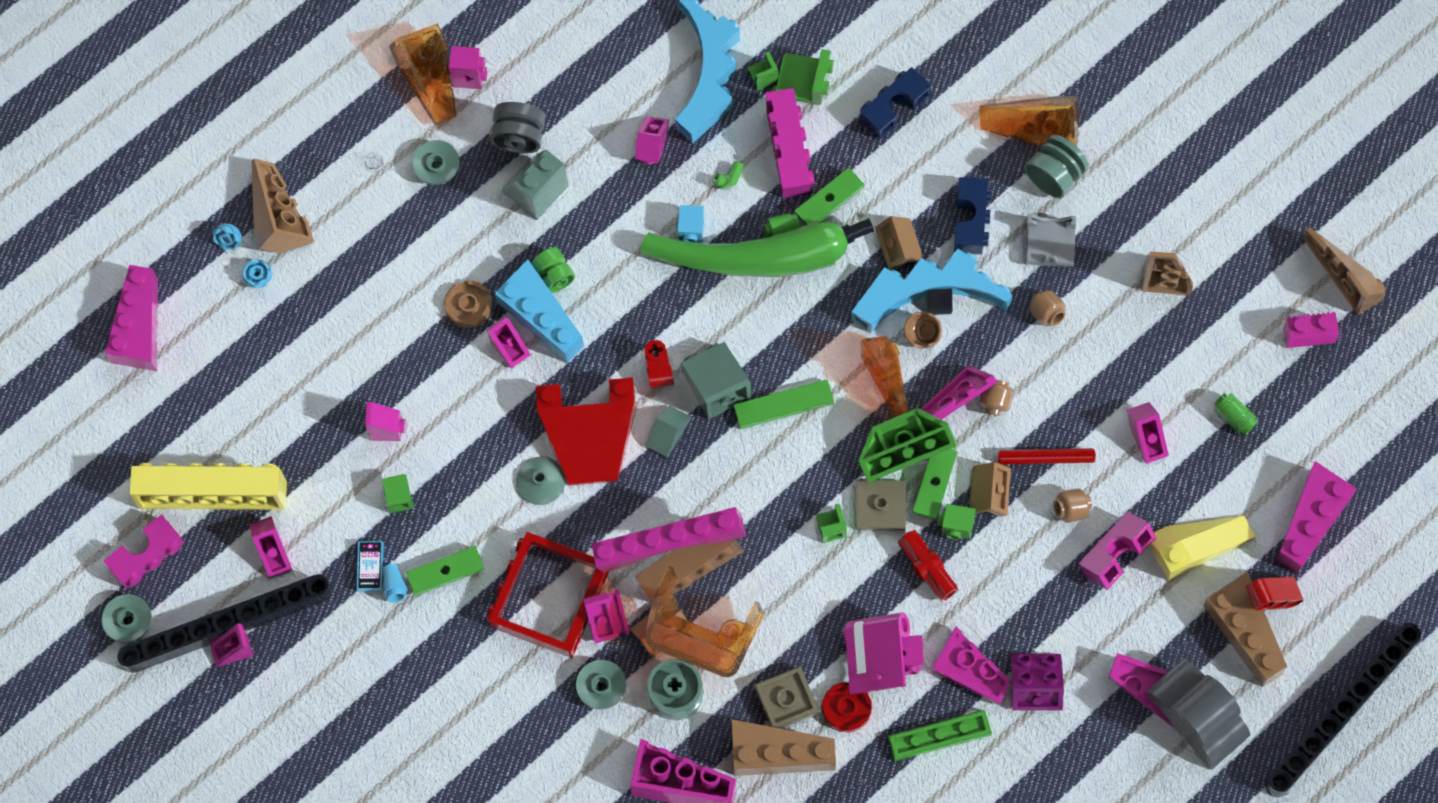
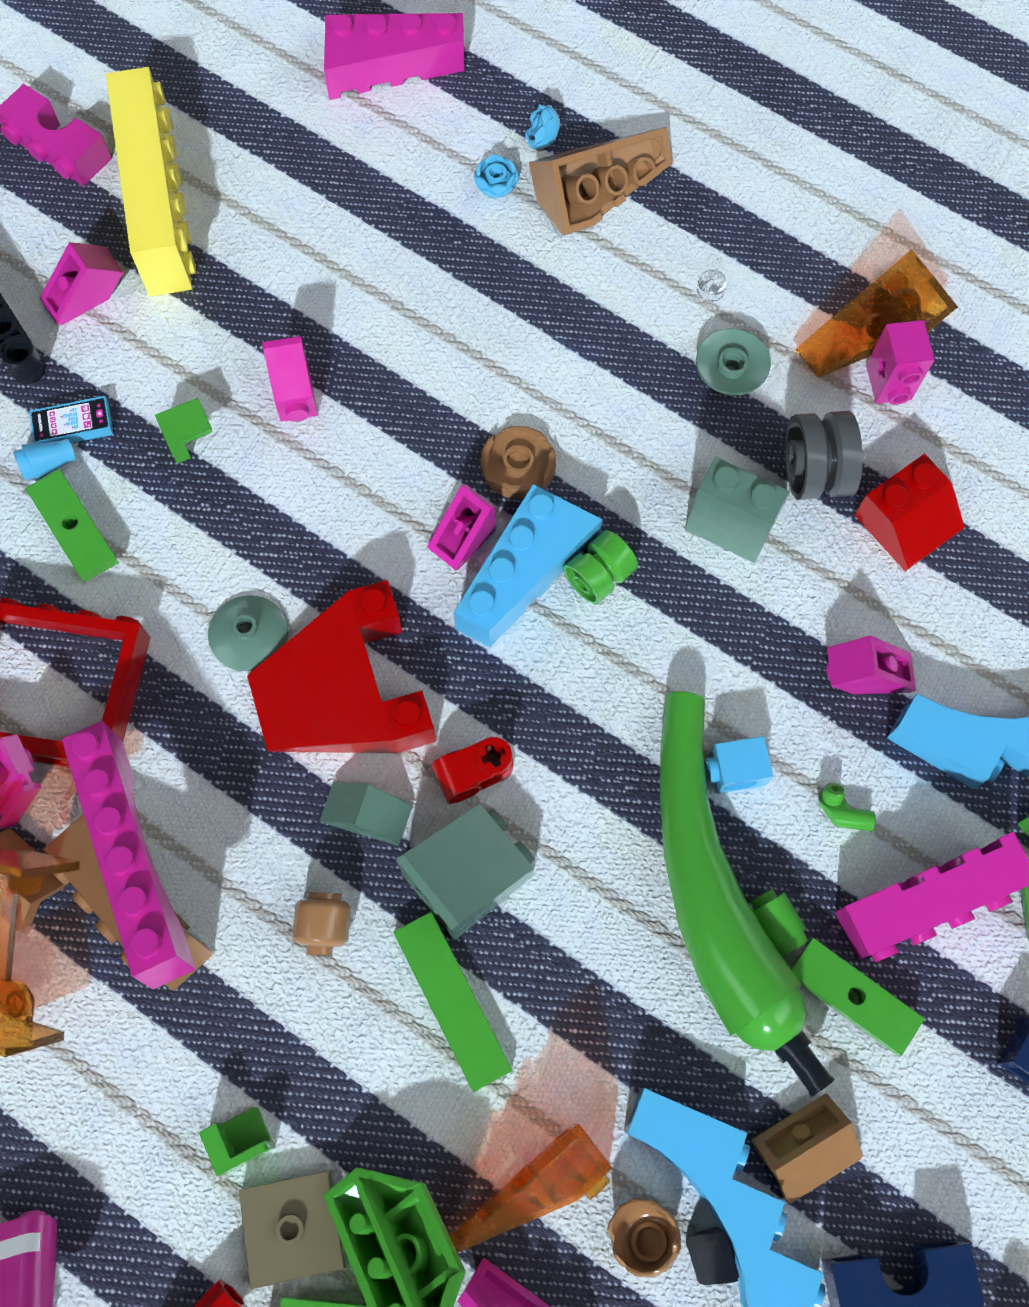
camera: 70 degrees right, 0 degrees up
none -> medium nougat head [292,892,351,956]
none -> red slope [855,453,965,572]

